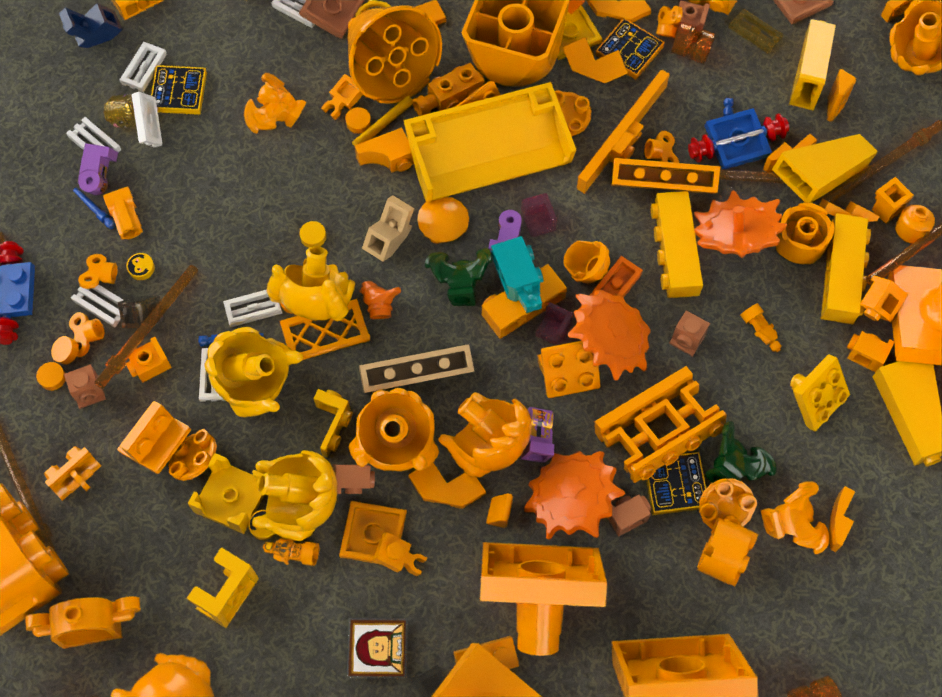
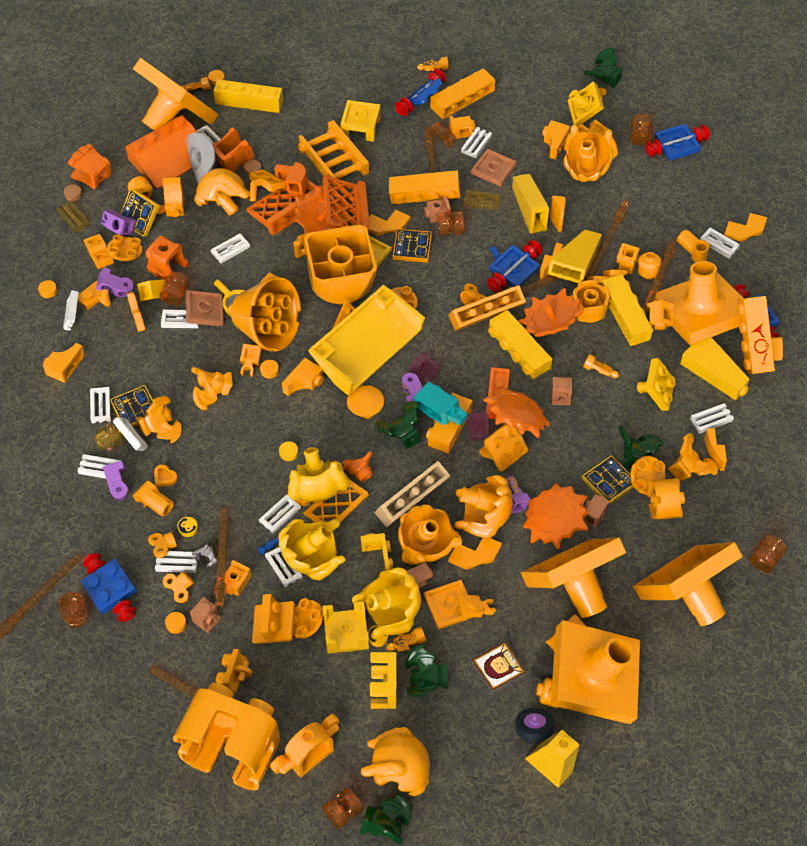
camera: 30 degrees left, 10 degrees down
light orange piece [51,336,79,365] -> none
dark blue brick [59,3,123,48] -> none
blue piece [73,188,116,229] -> none
yellow bar [352,96,412,146] -> none
tan brick [362,195,414,262] -> none
light orange brick [412,62,485,116] -> none
light orange slope [486,493,513,528] -> none
light orange tile [563,37,628,84] -> none
light orange piece [563,240,610,284] -> none
light orange tile [577,70,670,194] -> none
light orange fence [595,366,727,483] -> none
light orange plate [610,121,644,163] -> none
light orange piece [656,6,683,38] -> none
light orange brick [847,331,895,372] -> none
none -> light orange animal [135,396,182,443]
none -> light orange tile [154,465,178,487]
none -> dark green animal [406,645,448,697]
none -> white tile [690,403,734,434]

